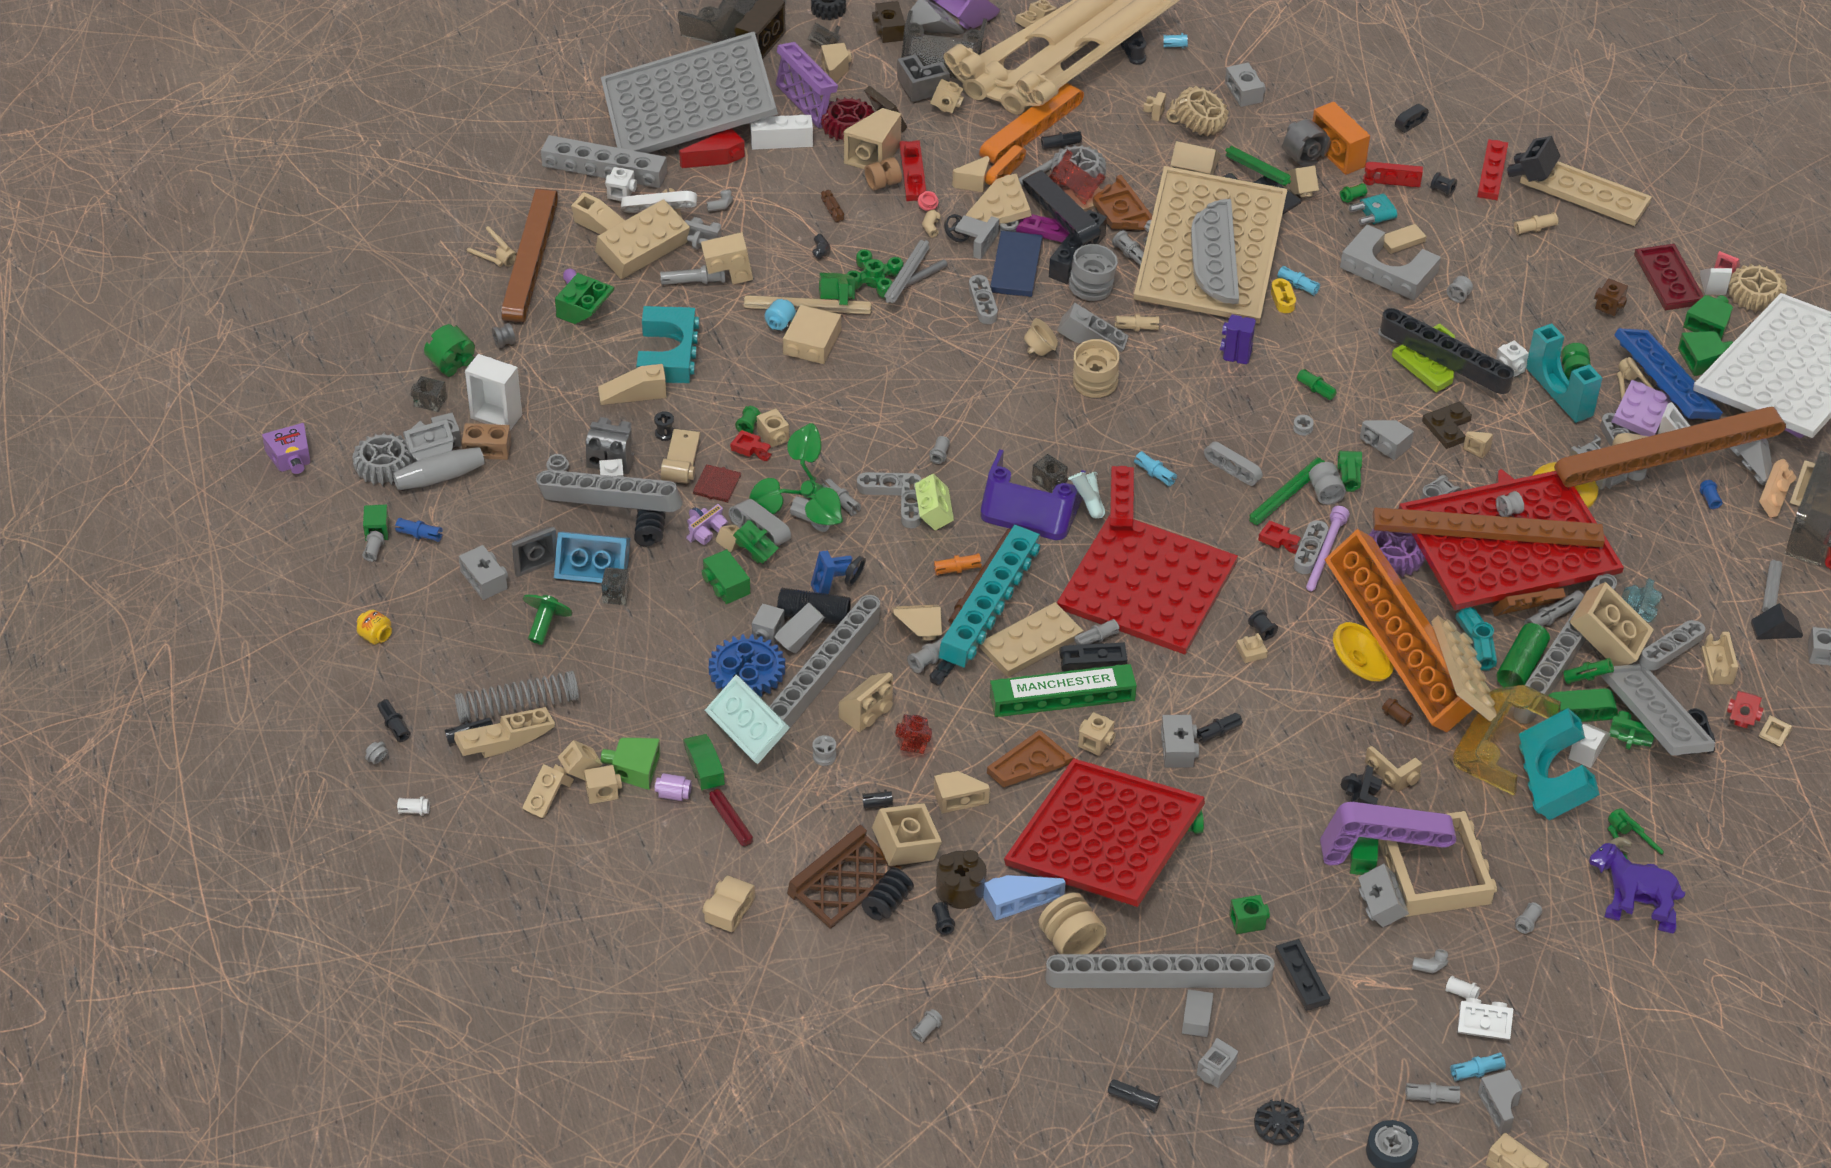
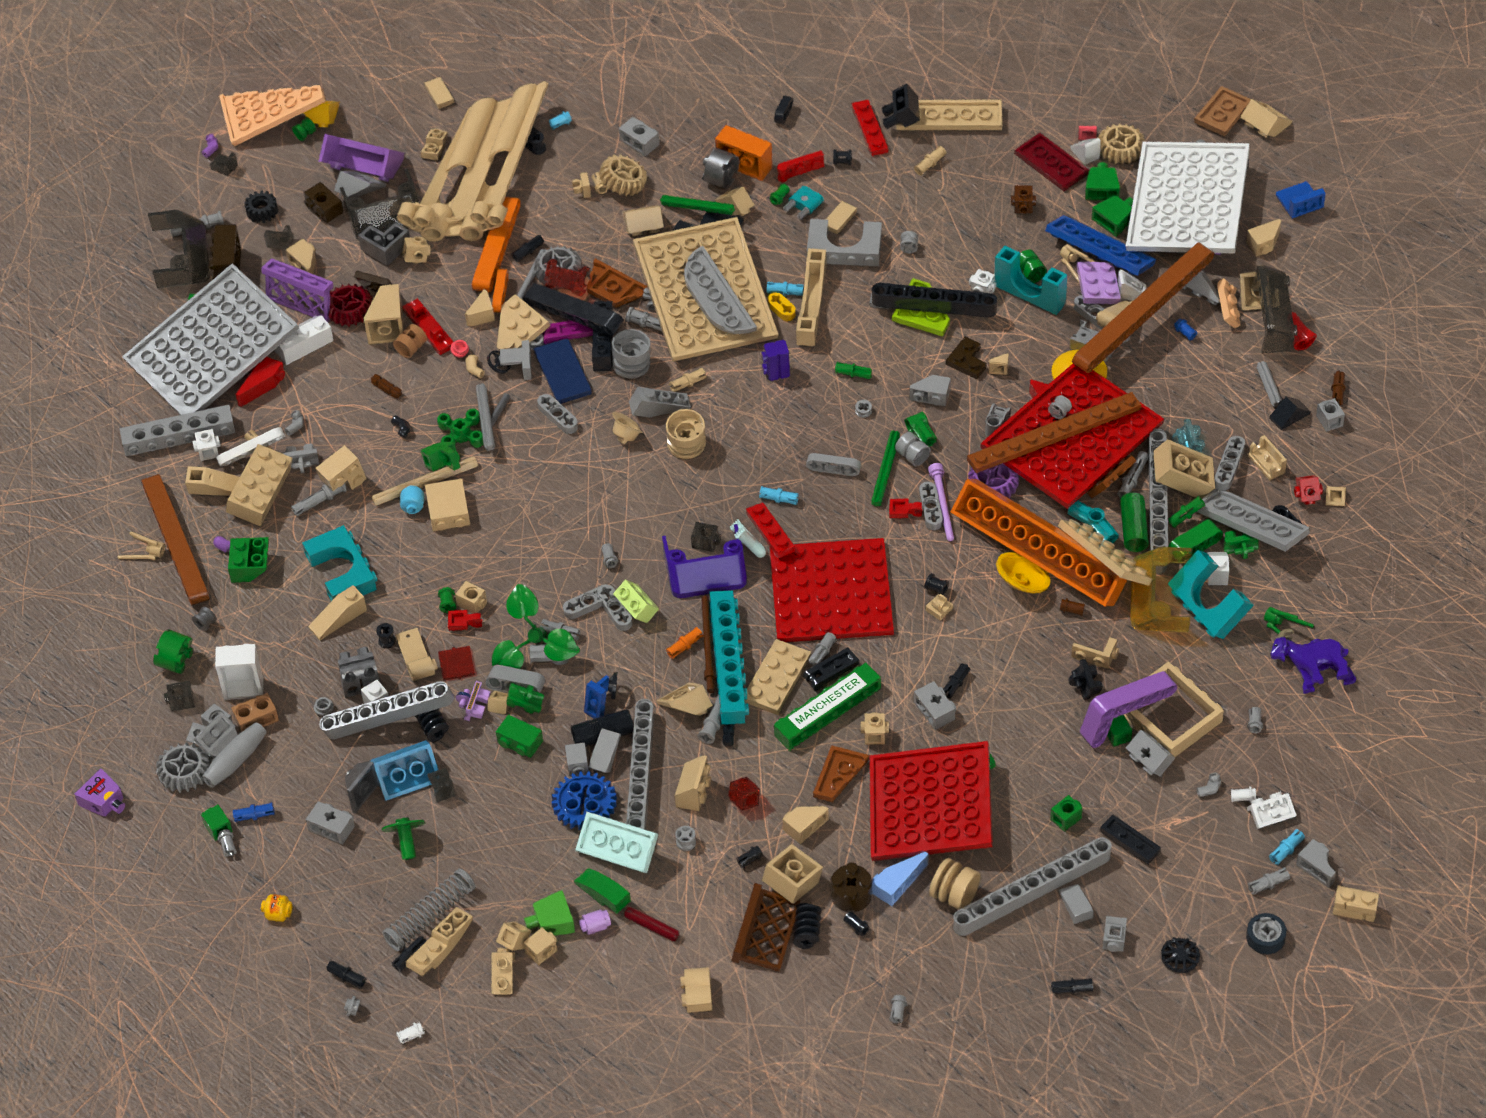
camera: 25 degrees left, 5 degrees up
none -> tan arch [796,248,827,346]

